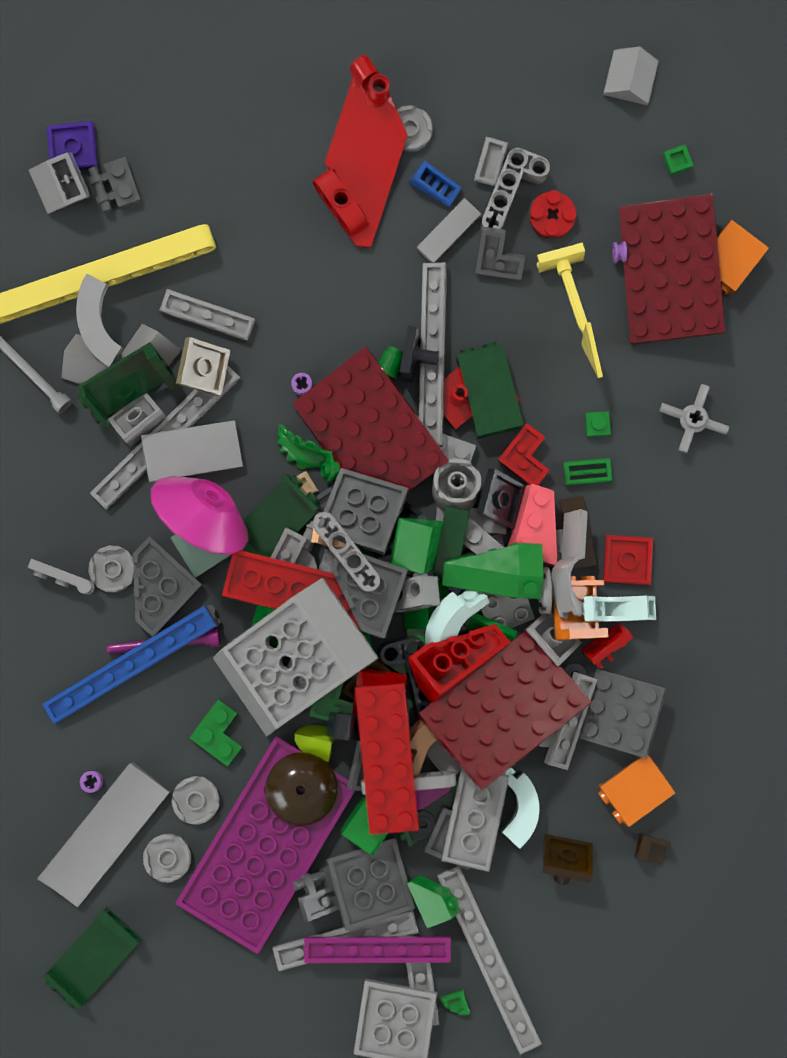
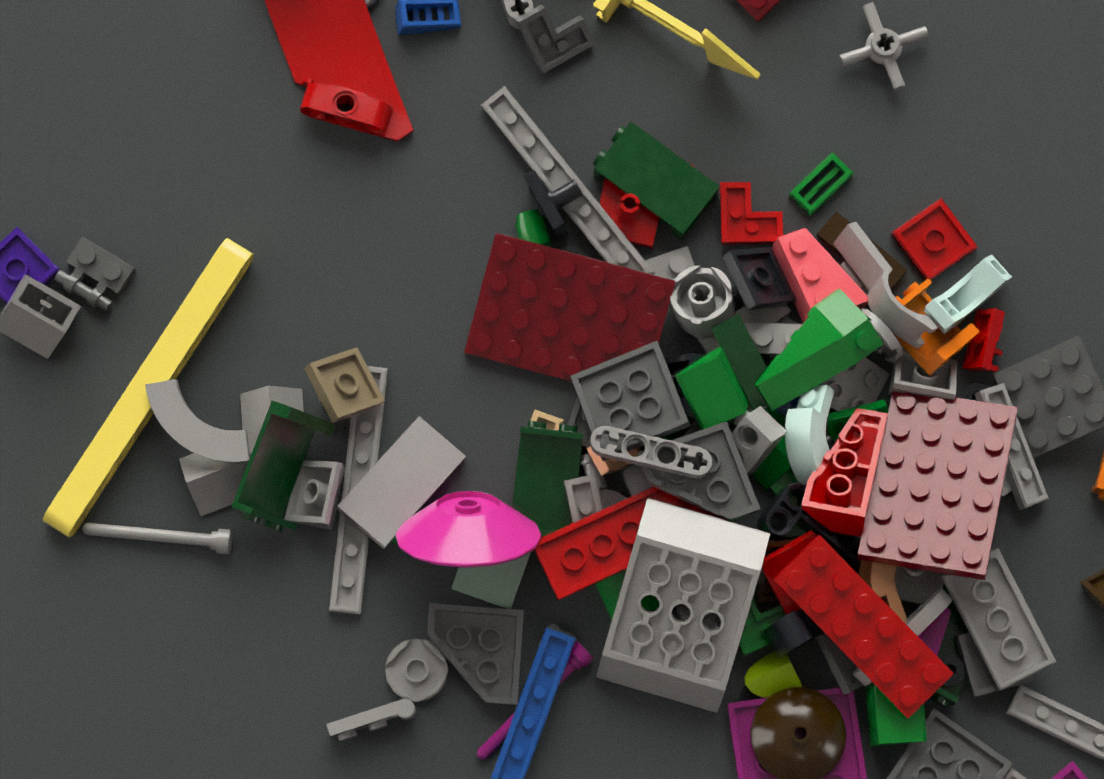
camera: 35 degrees left, 5 degrees down
light grey tile [159,289,256,342] -> none
green plate [190,699,242,767] -> none
green plant [277,424,340,483] -> none
medium lavender bush [291,373,313,395] -> none
slope [407,875,460,928] -> none
light grey tile [417,198,481,263] -> none
light aqua arch [501,768,539,849] -> none
green plate [584,411,611,437] -> none

